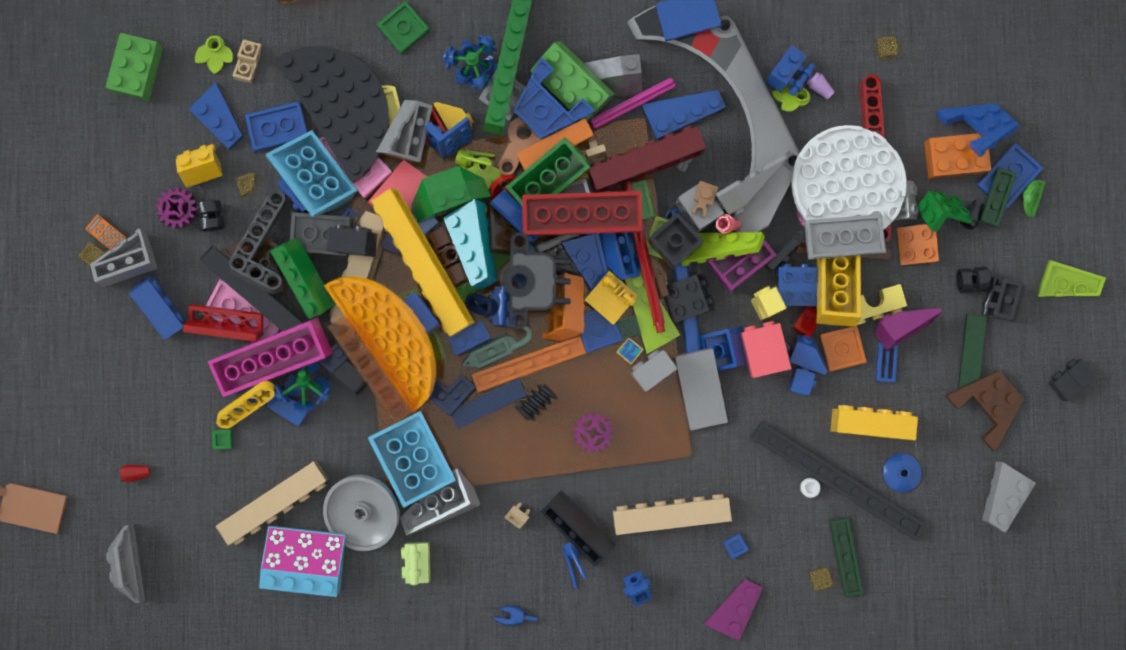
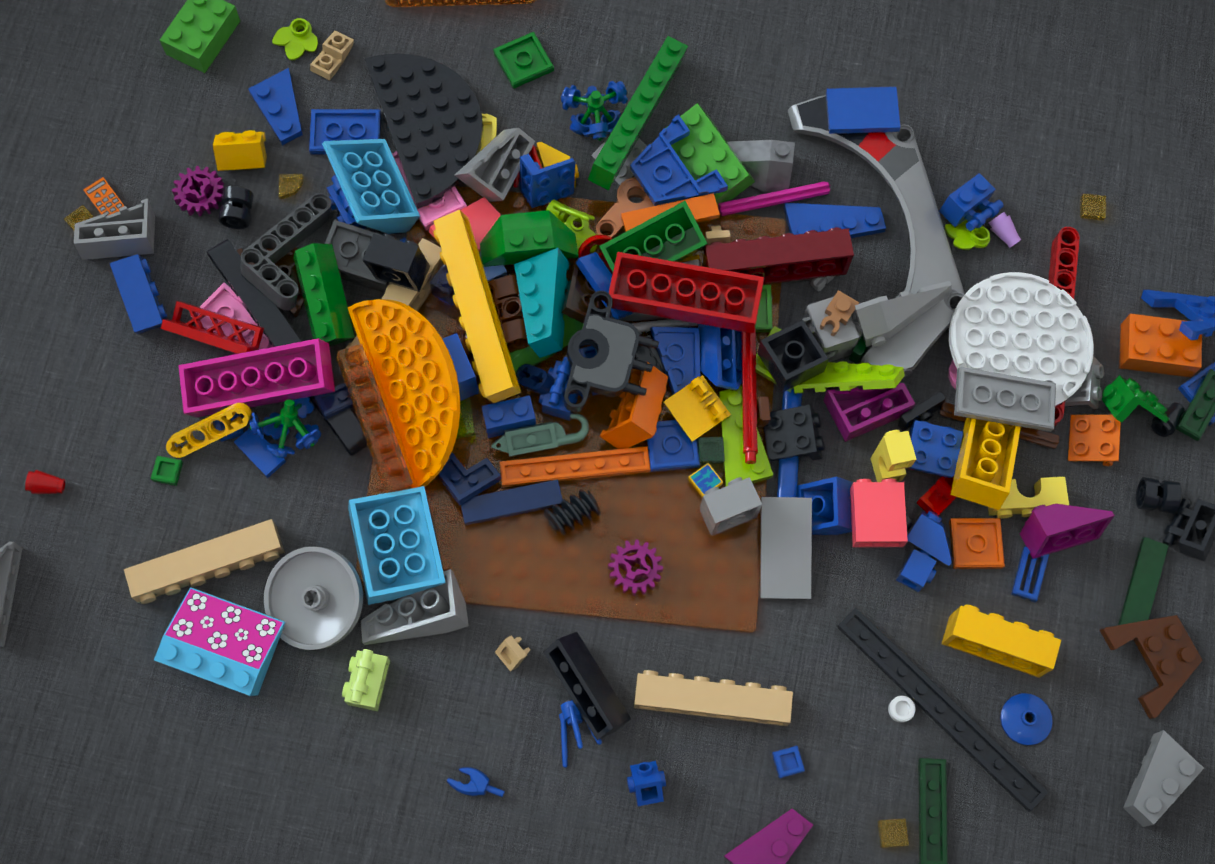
camera: 10 degrees right, 15 degrees down
coral cone [716,214,741,233] -> none

